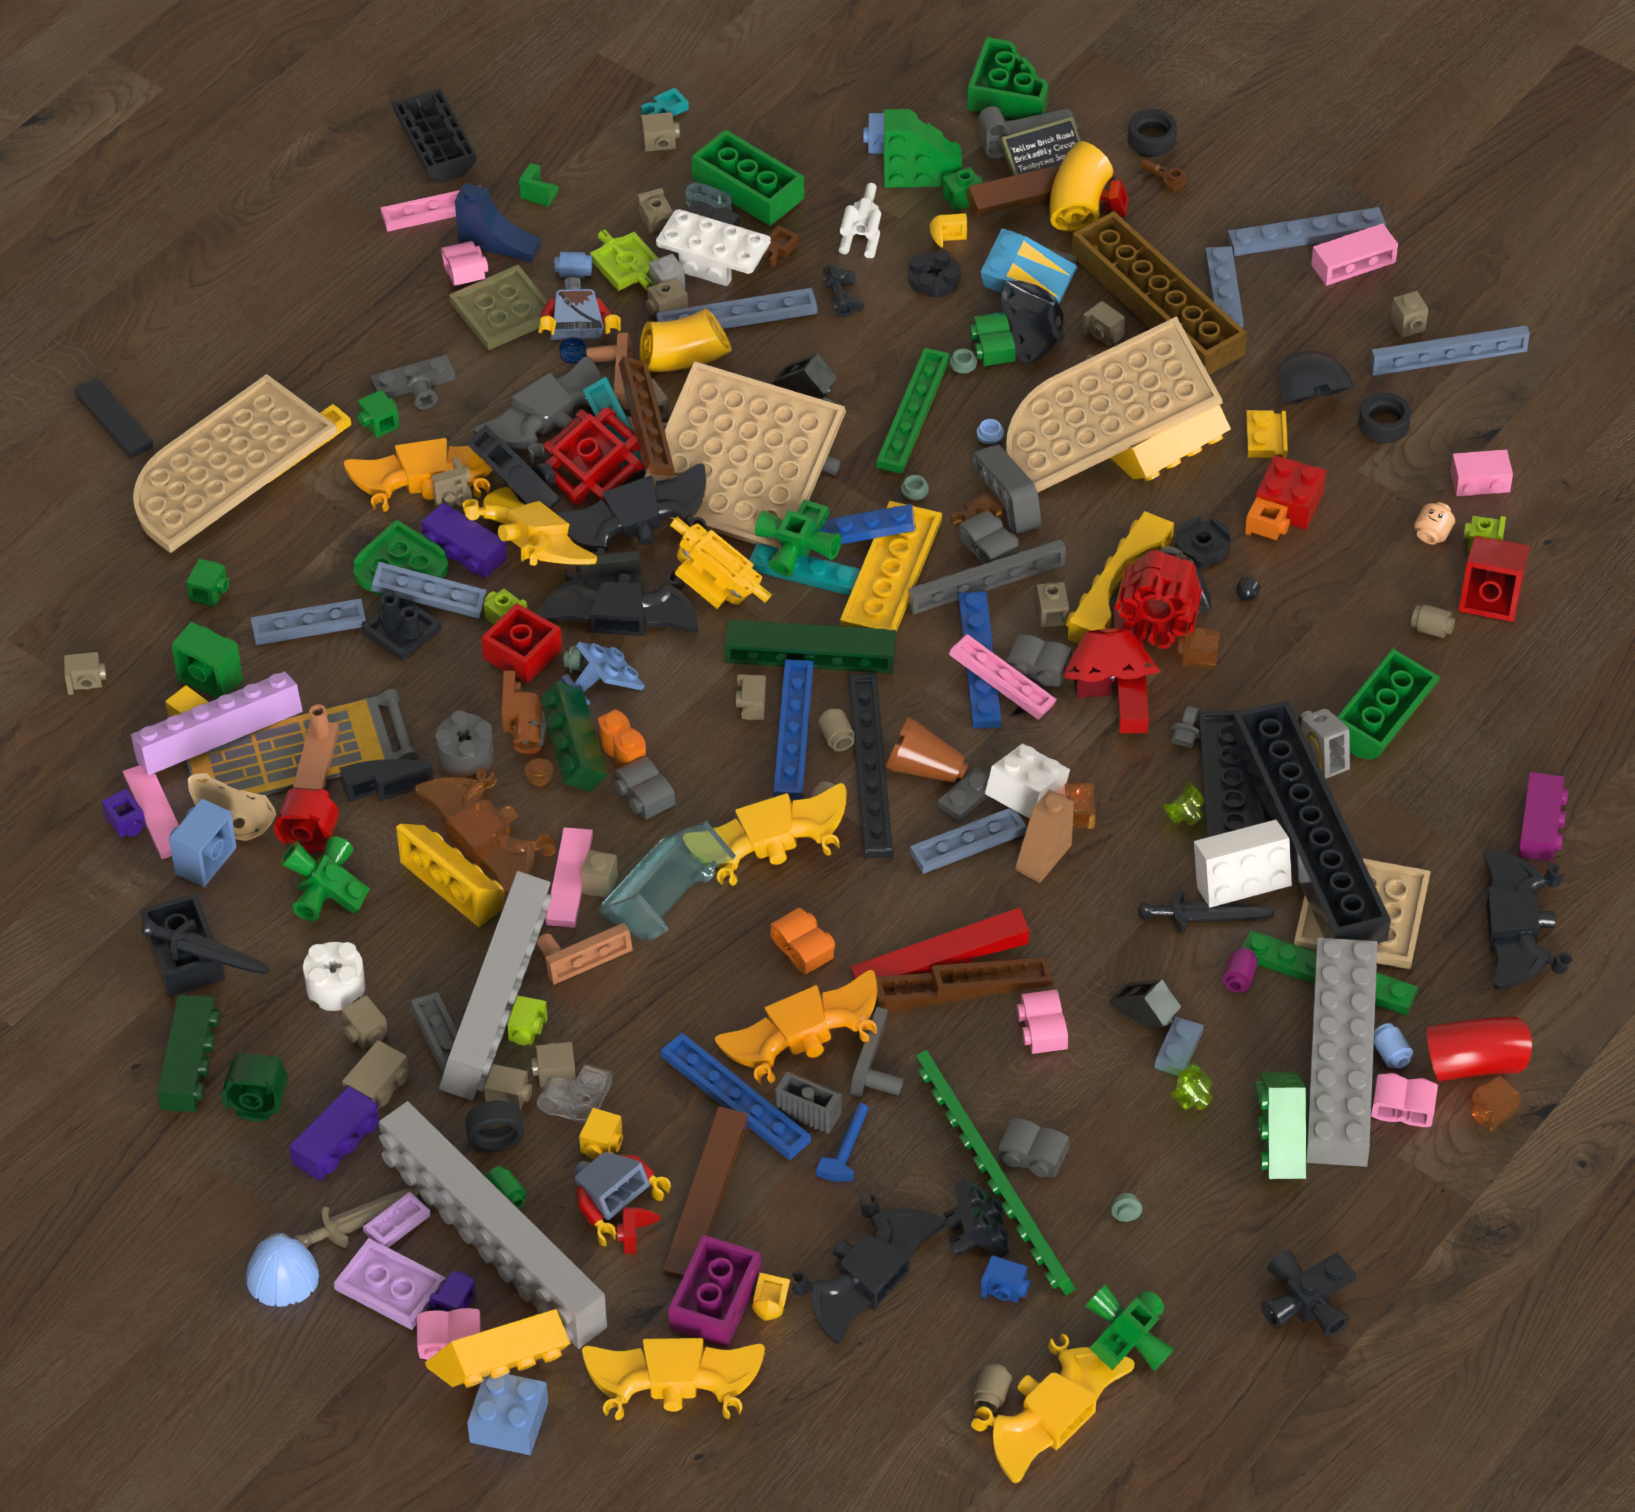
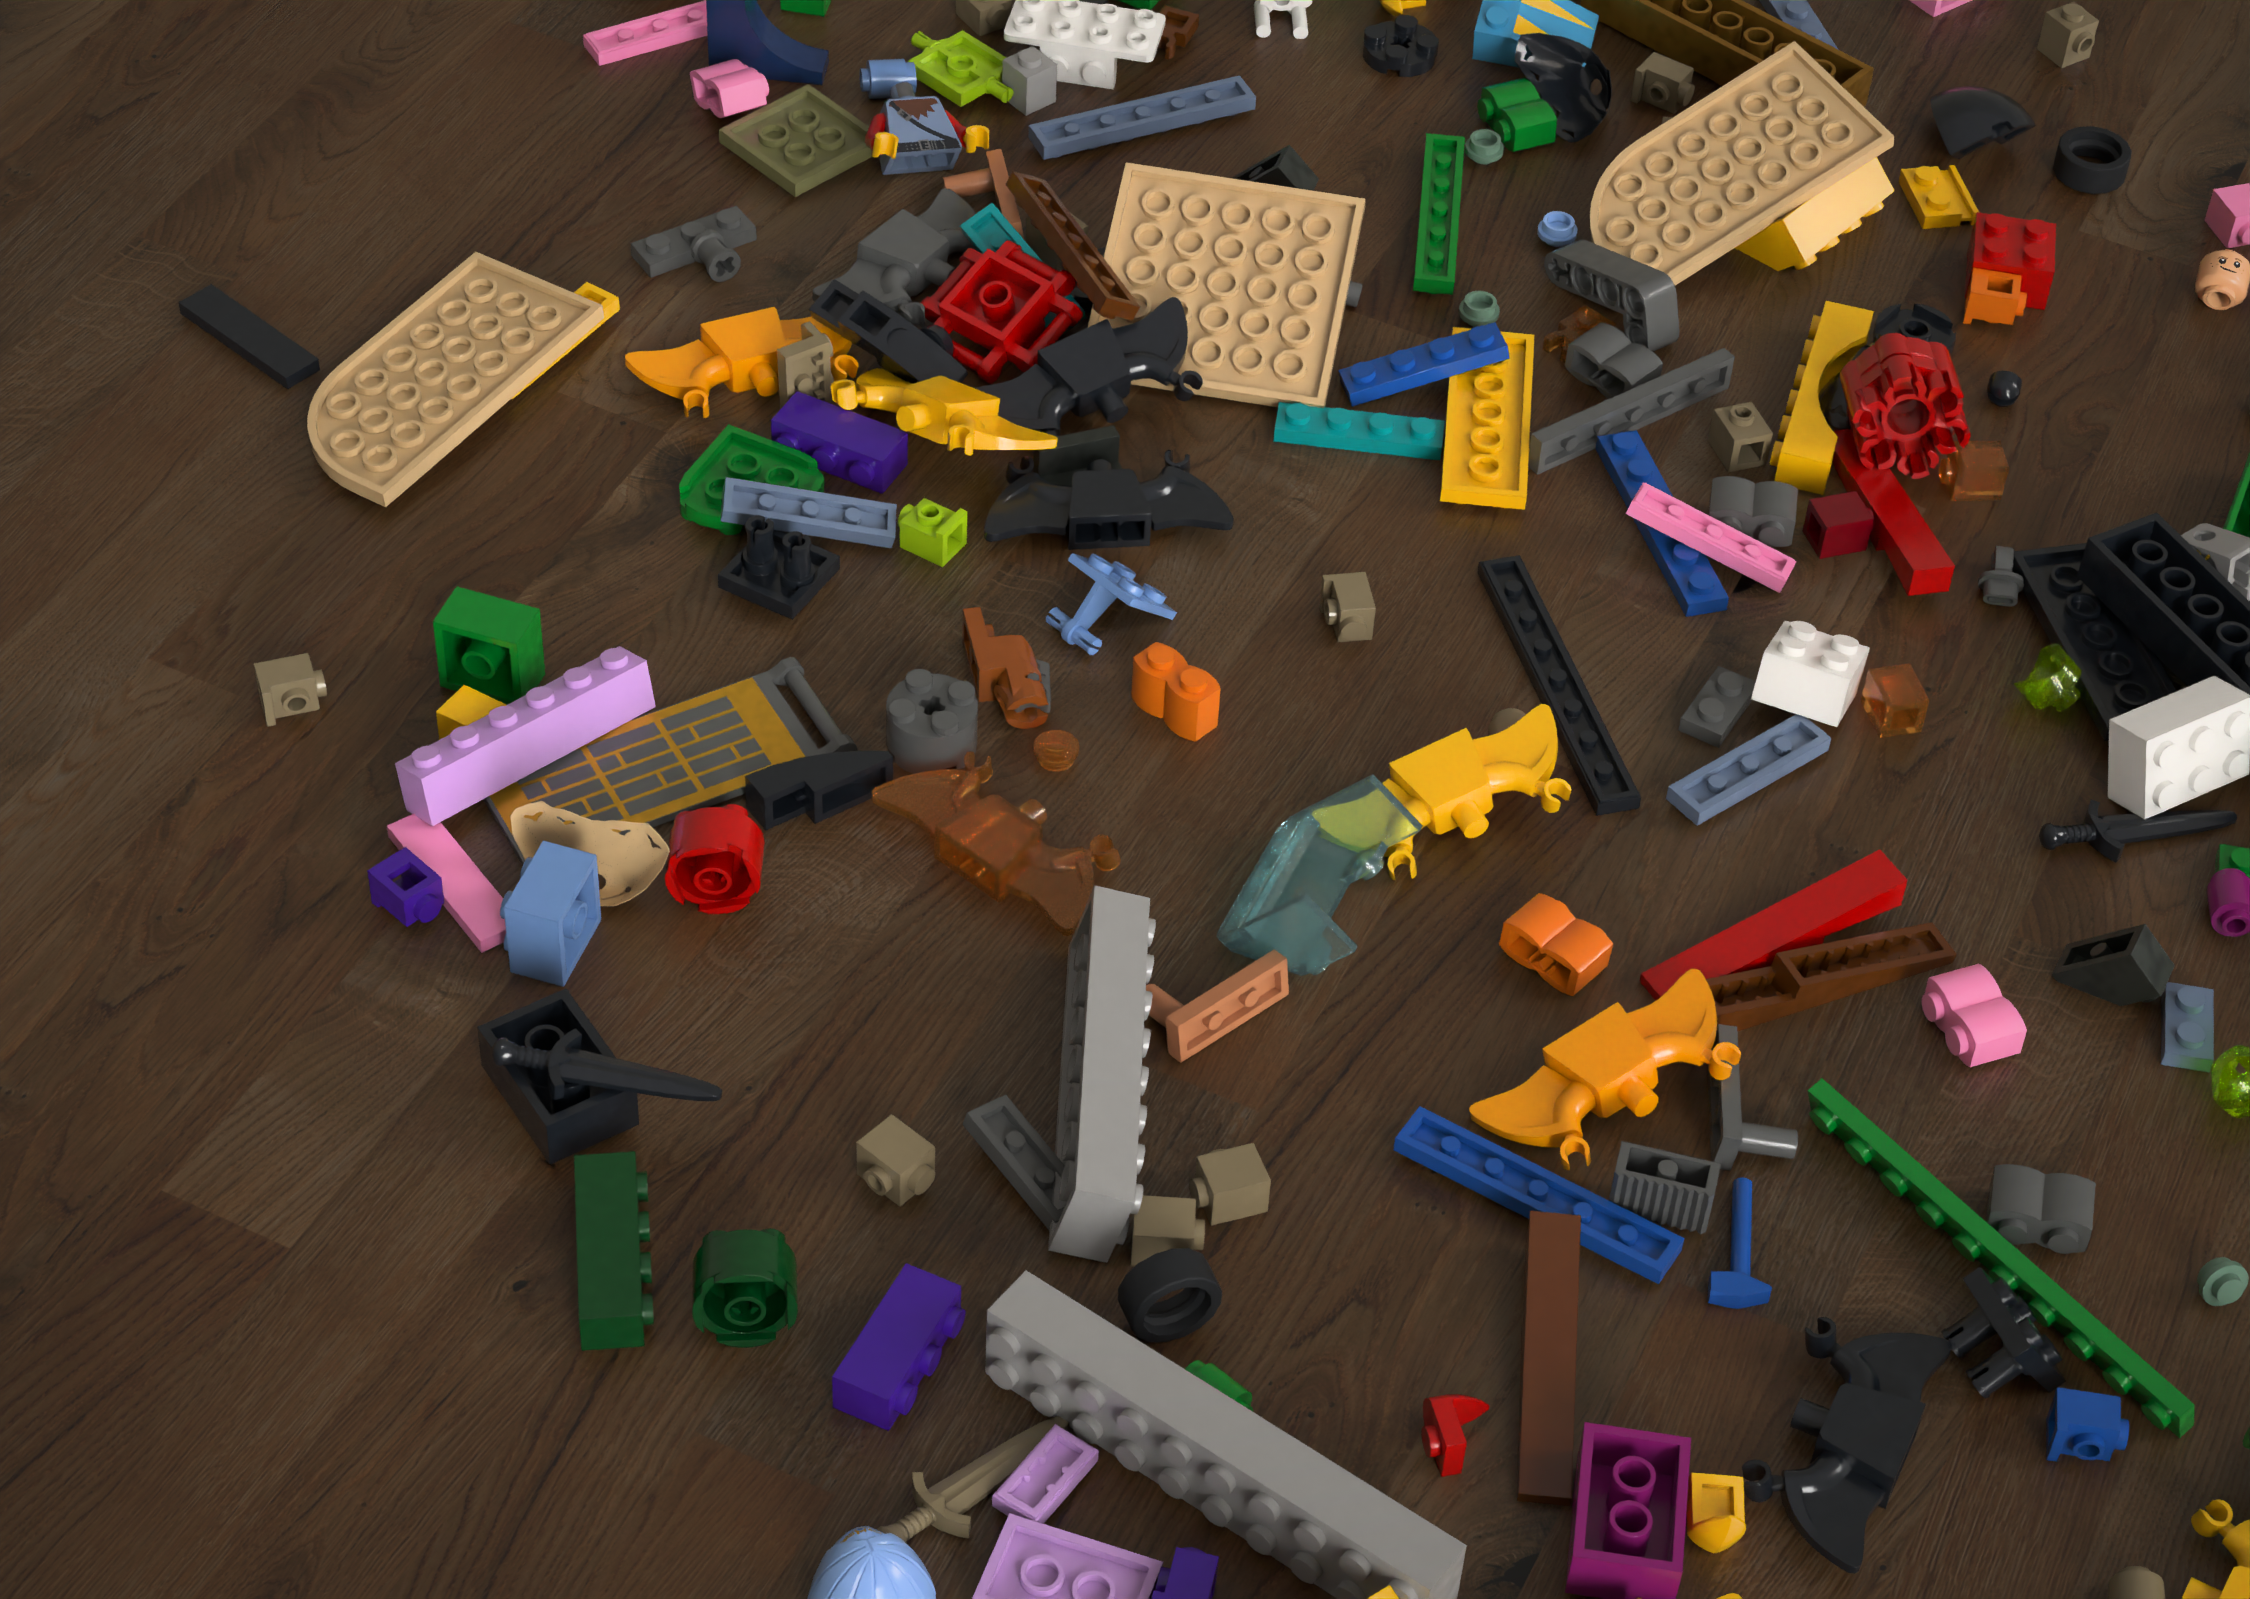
camera: 15 degrees left, 5 degrees down
green brick [186,559,229,607] -> none
sand blue plate [251,599,366,645] -> none
green brick [280,836,370,921] -> none
nougat piece [293,704,339,791] -> none
white brick [303,942,366,1011] -> none
dark tan brick [342,1040,409,1109] -> none
green brick [357,390,400,439] -> none
yellow slope [396,824,505,927] -> none
red brick [481,603,562,684] -> none
lime brick [507,995,548,1046] -> none
clear piece [537,1064,613,1123] -> none
dark green brick [540,680,608,792] -> none
bright pink tile [546,827,593,928] -> none
clear blue tile [559,338,586,364] -> none
sand green plate [564,646,585,673] -> none
sand blue torso [575,1152,671,1246] -> none
yellow brick [579,1108,623,1159] -> none
dark tan brick [581,850,618,899] -> none
dark grey brick [614,756,675,820] -> none
yellow brick [639,308,732,372] -> none
dark tan brick [646,277,688,317] -> none
yellow piece [670,517,772,609] -> none
dark green brick [725,619,896,674] -> none
green brick [755,499,842,577] -> none
blue plate [774,660,813,800] -> none
dark tan brick [818,708,854,751] -> none
black piece [821,264,866,317] -> none
dark orange cone [886,717,969,783] -> none
medium nougat slope [1016,789,1074,883] -> none
red piece [1062,628,1161,682] -> none
sand blue plate [1370,325,1530,376] -> none

